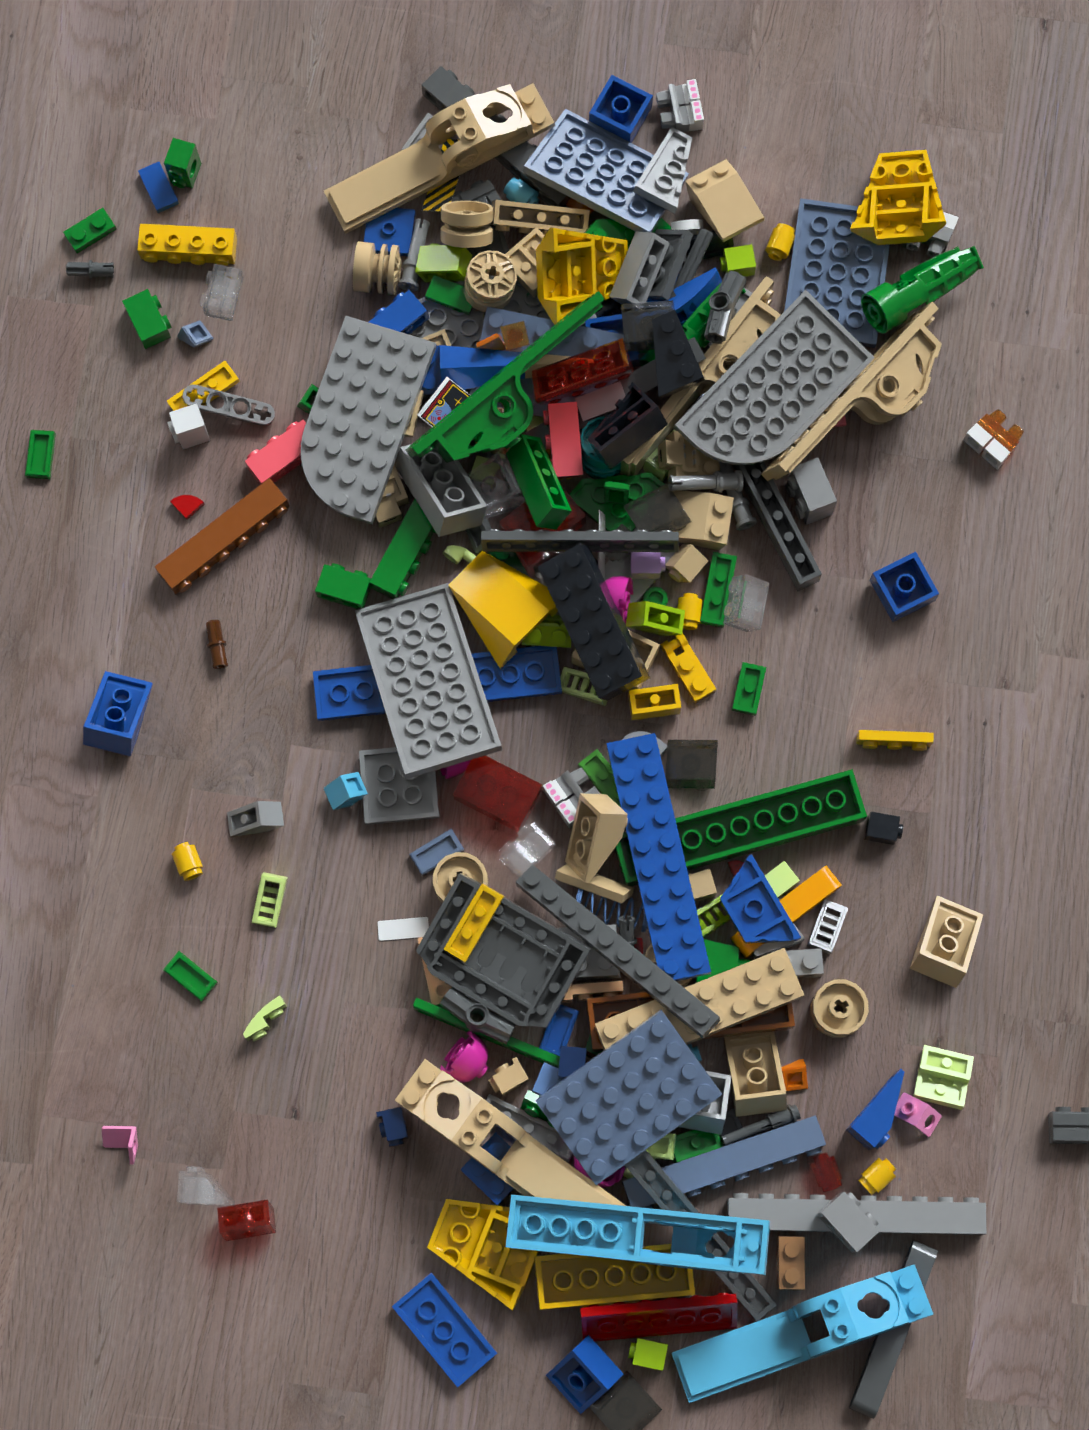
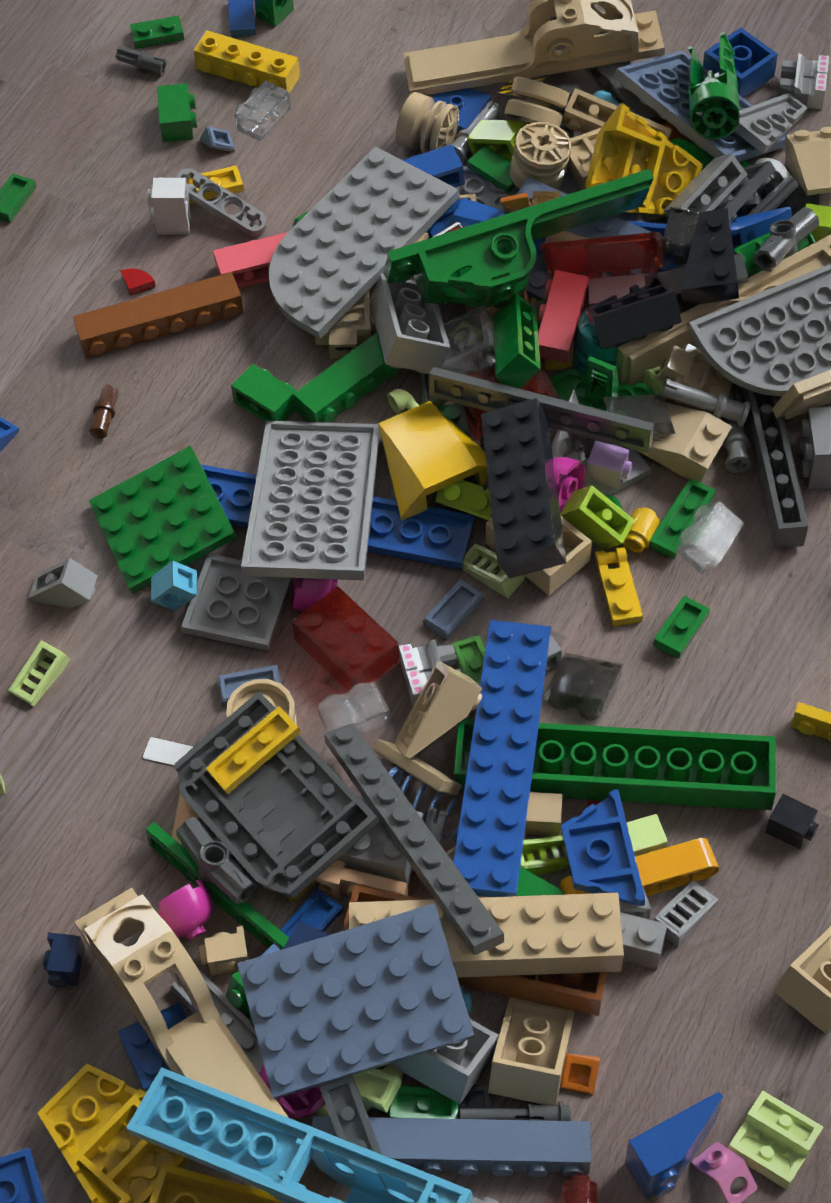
camera: 20 degrees right, 20 degrees down
yellow brick [628,684,681,720] -> none
tan brick [665,544,708,583] -> none
tan wheel [810,979,869,1038] -> none
none -> green plate [89,445,237,594]
none -> sand blue tile [423,579,484,640]
none -> green piece [688,32,740,140]

